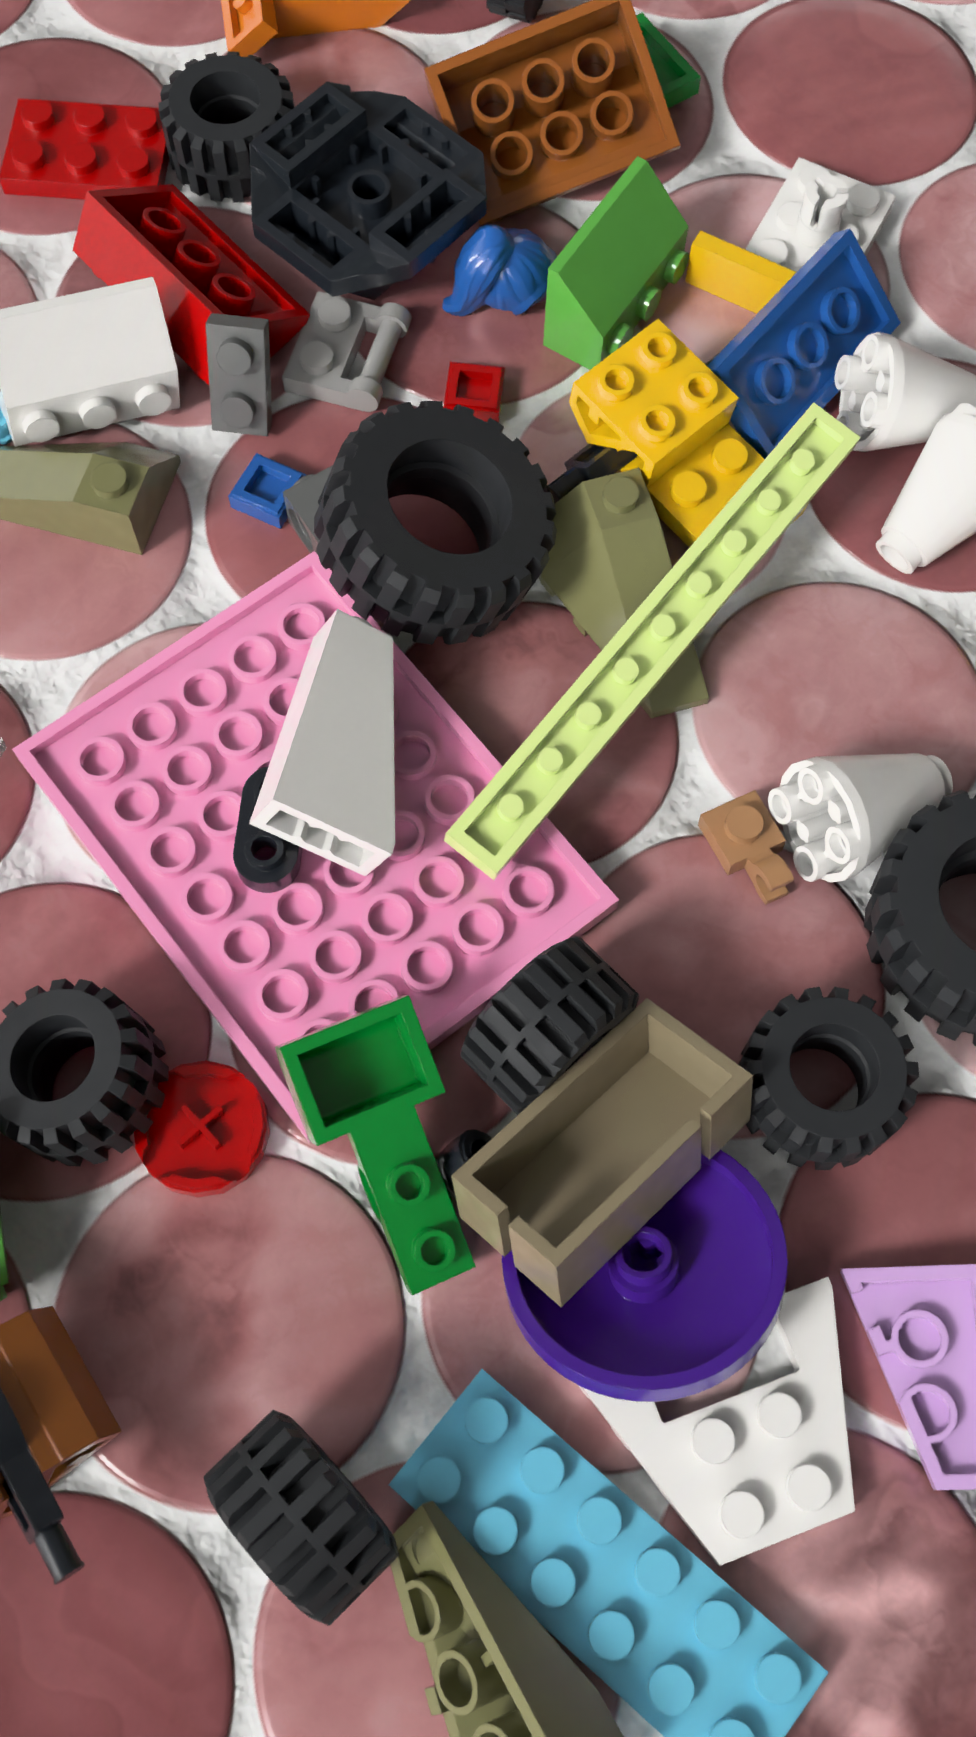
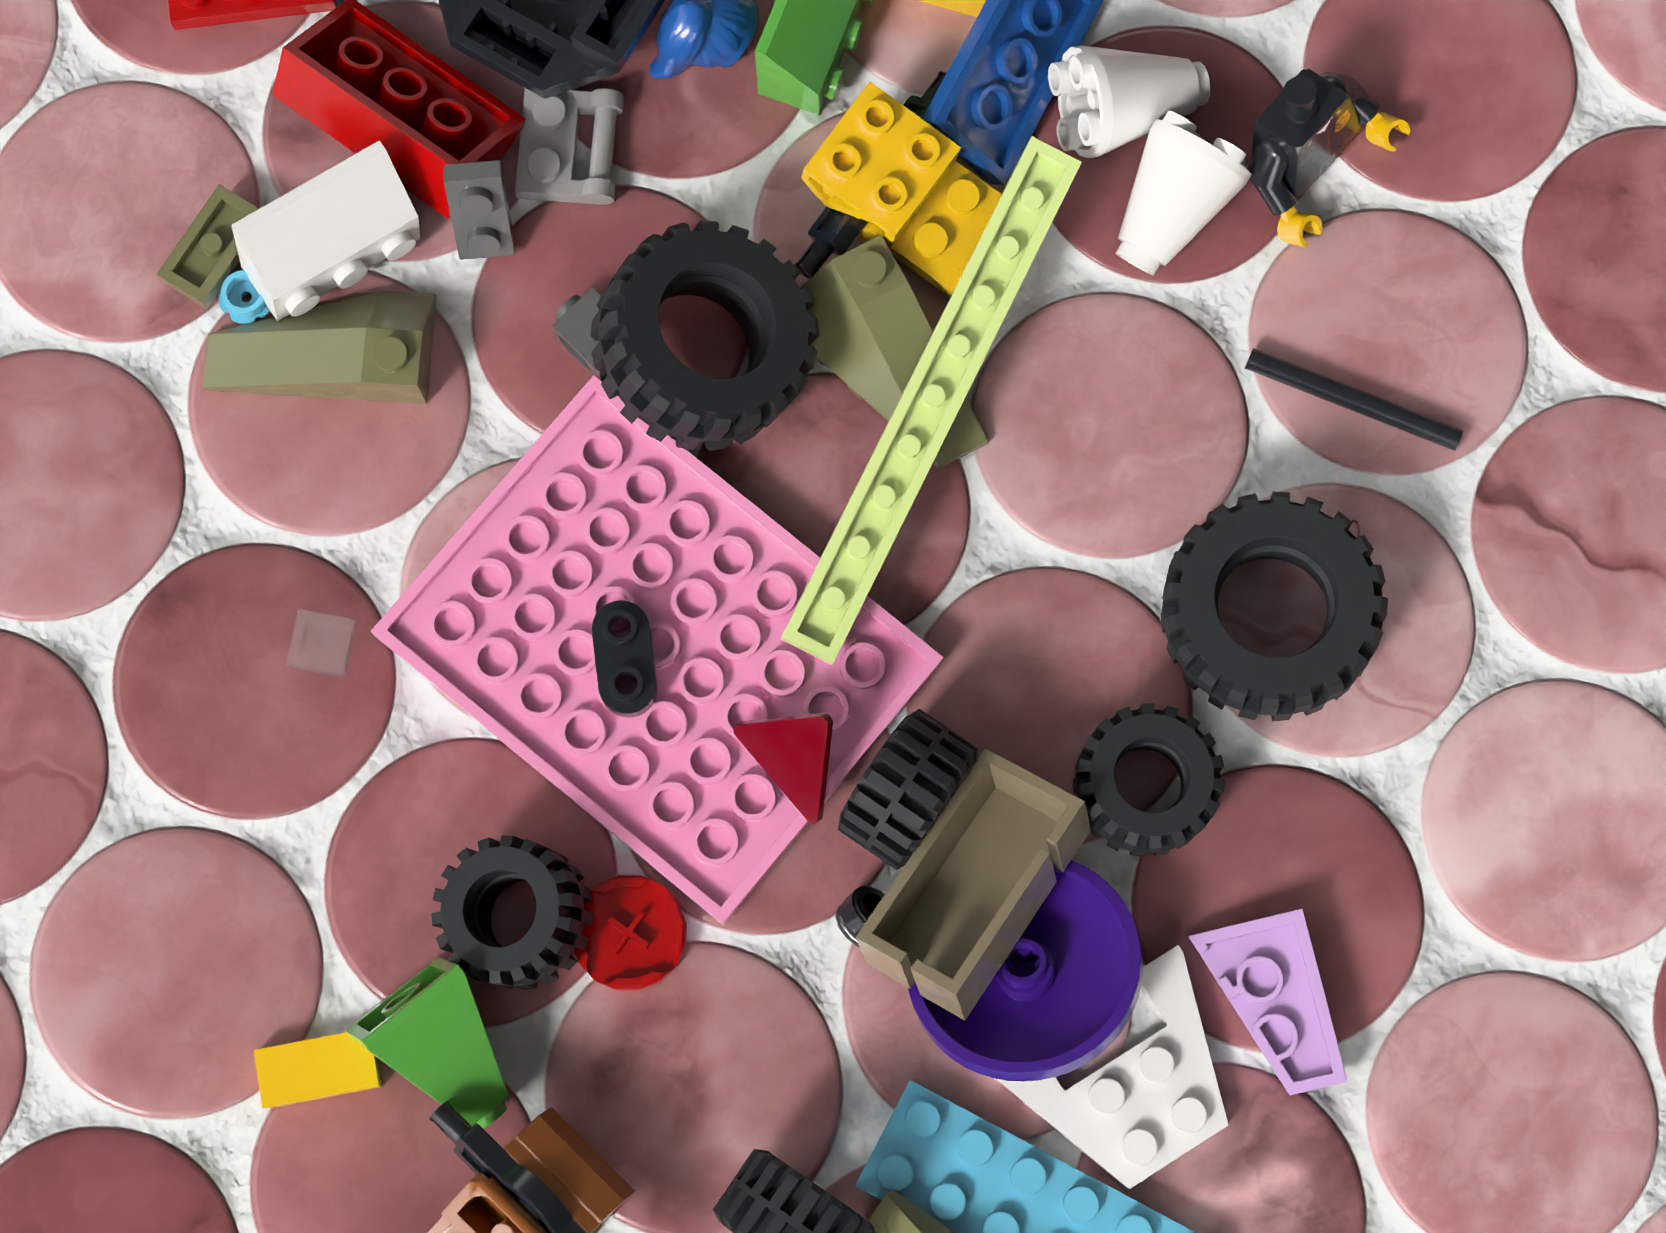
camera: 10 degrees left, 10 degrees up
blue tile [228,453,306,529] -> none
white slope [249,609,395,876] -> none
green plate [275,995,476,1296] -> none
red tile [443,362,505,423] -> none
medium nougat plate [698,790,794,905] -> none
white cone [768,753,953,883] -> none
none -> dark red piece [733,713,833,824]

